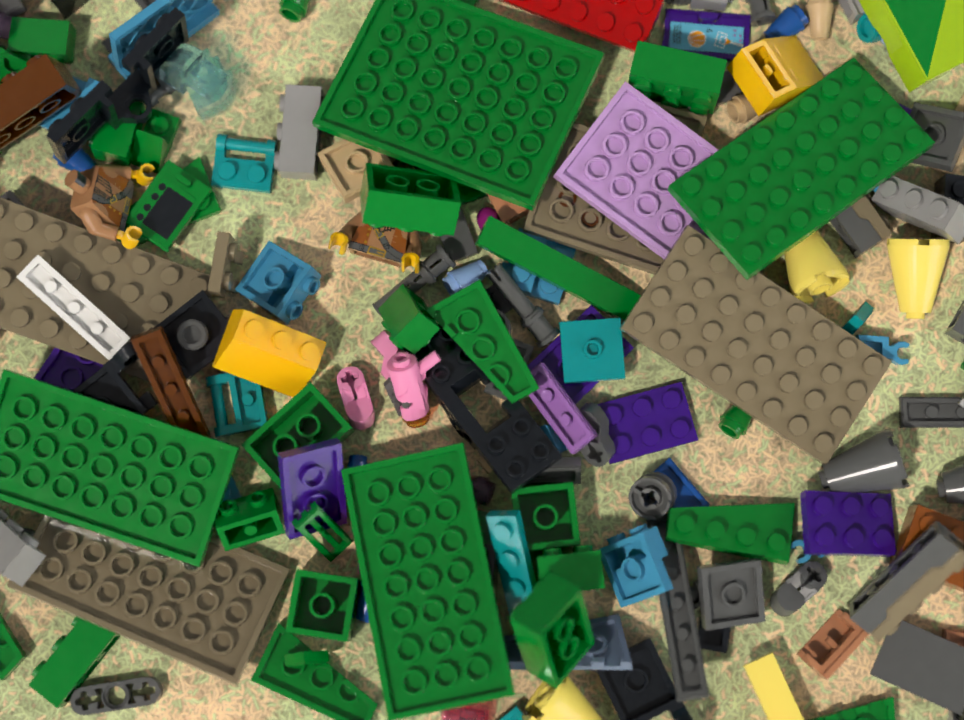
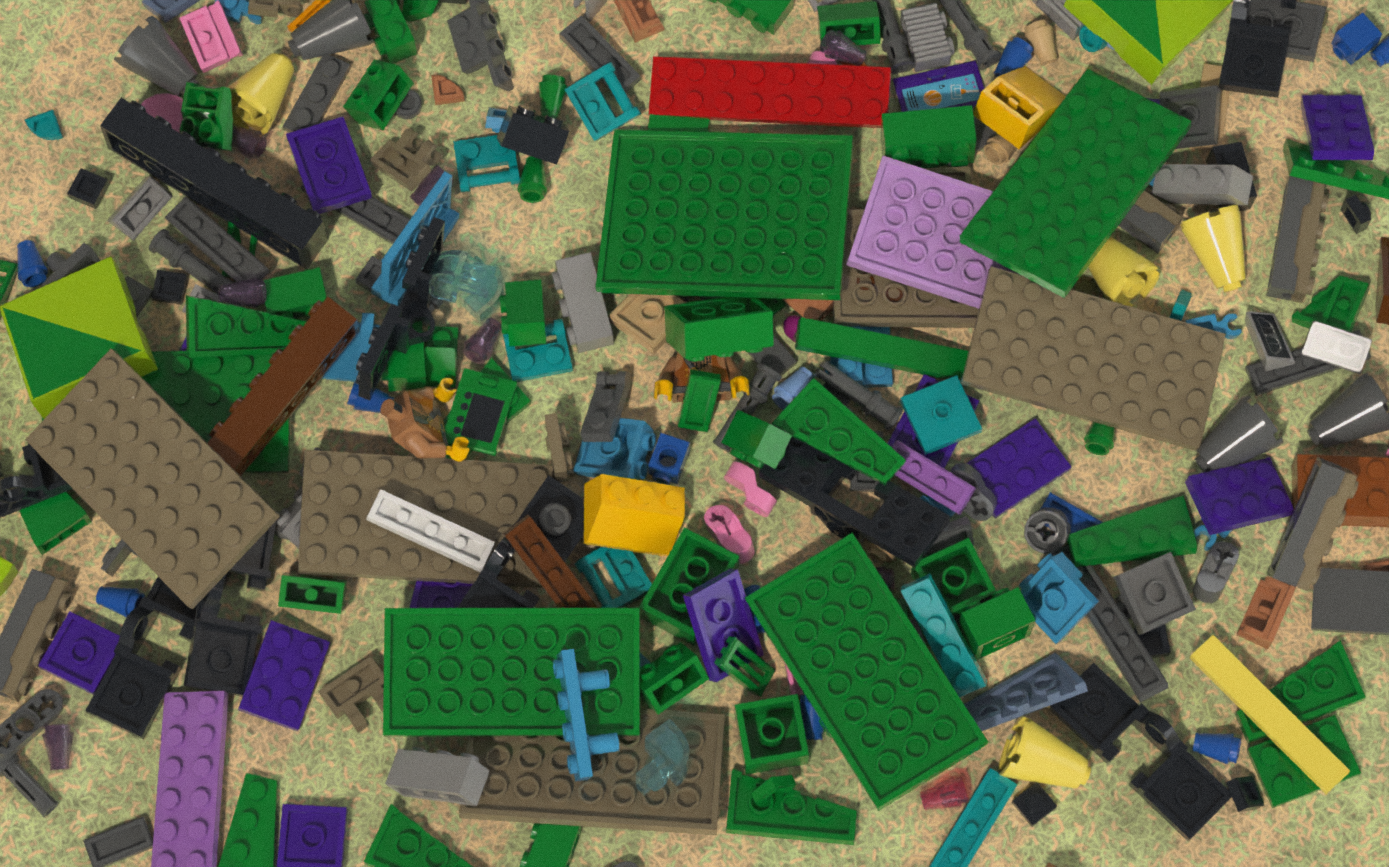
camera: 25 degrees left, 10 degrees down
bright pink piece [384,350,441,428] -> none
green brick [509,571,595,689] -> none
none -> cone [463,318,502,364]
none -> green brick [500,279,546,346]
none -> dark azure plate [553,649,619,782]
none -> dark grey plate [580,371,631,442]
none -> clear light blue brick [636,719,689,796]
none -> blue brick [648,433,690,485]
none -> green tile [677,369,721,432]
none -> slope [1245,311,1295,372]

